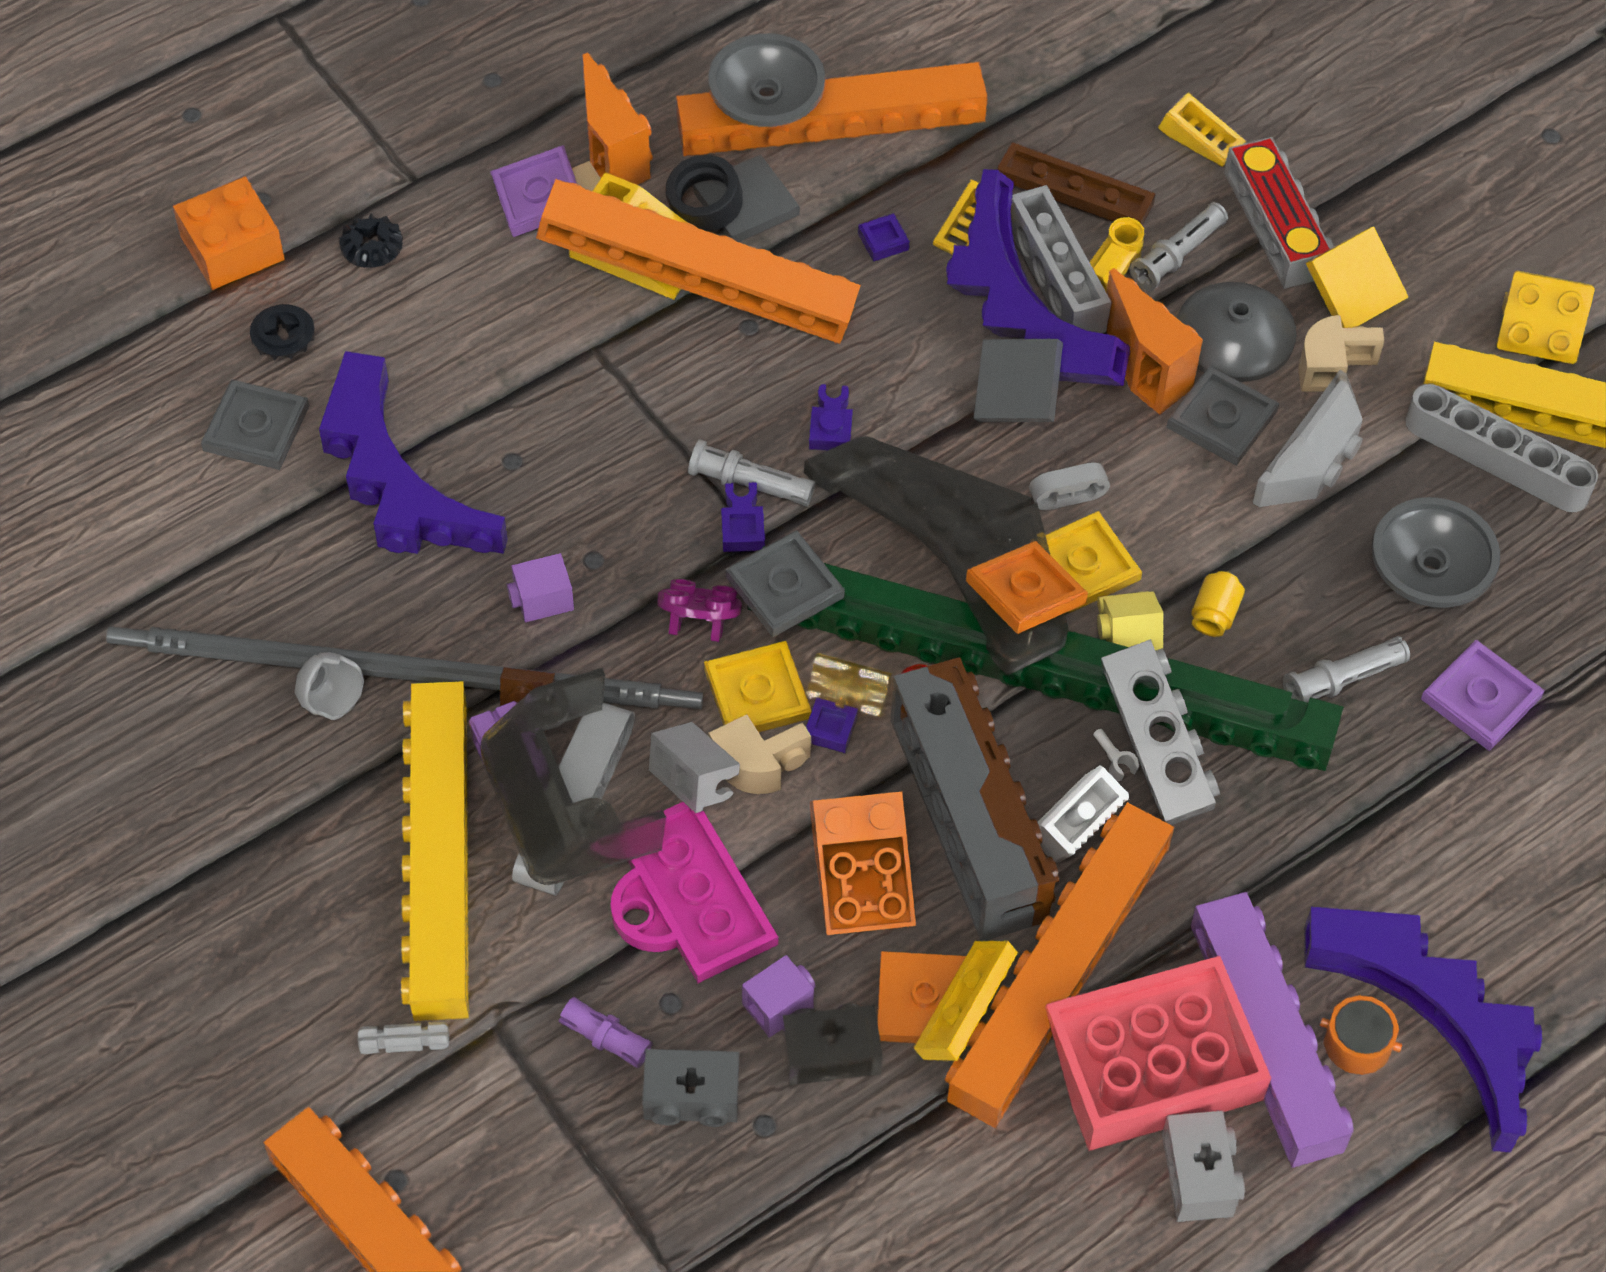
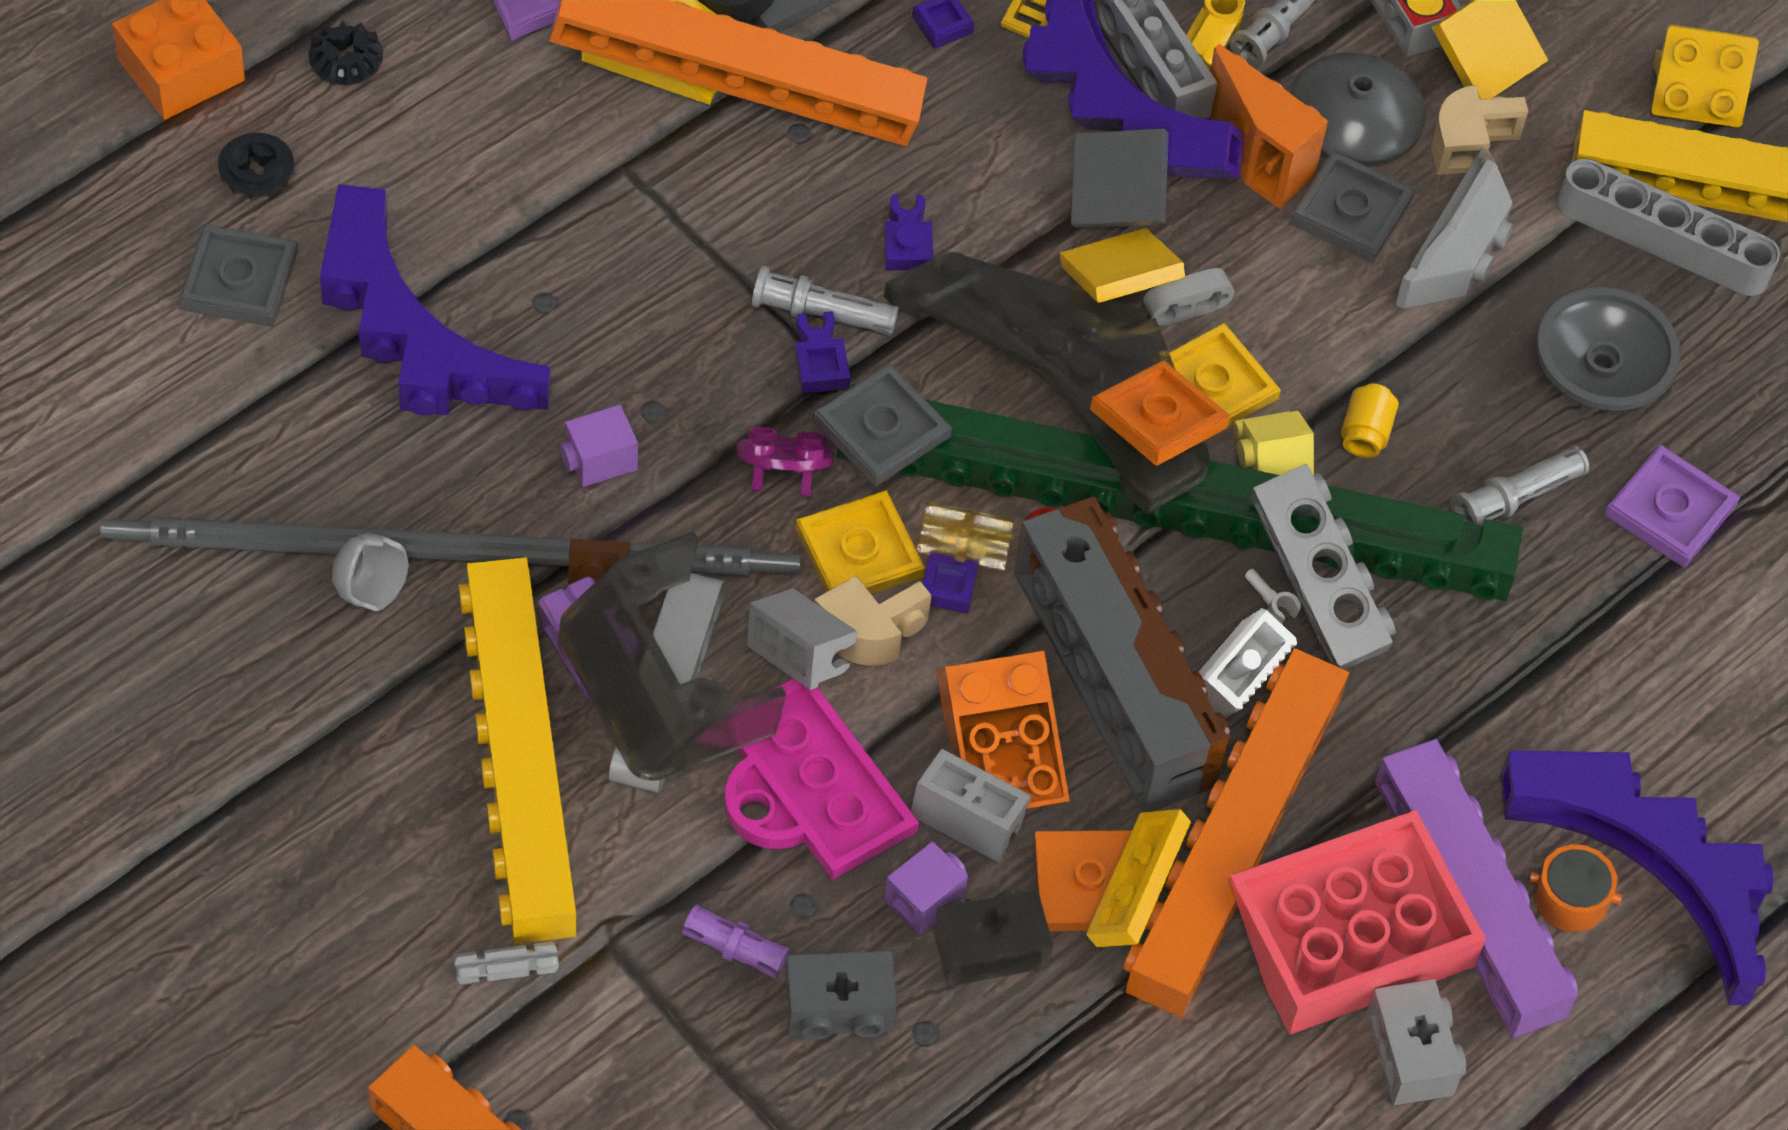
camera: 10 degrees left, 0 degrees up
none -> light grey hinge [911,749,1031,863]
none -> yellow tile [1060,228,1185,303]

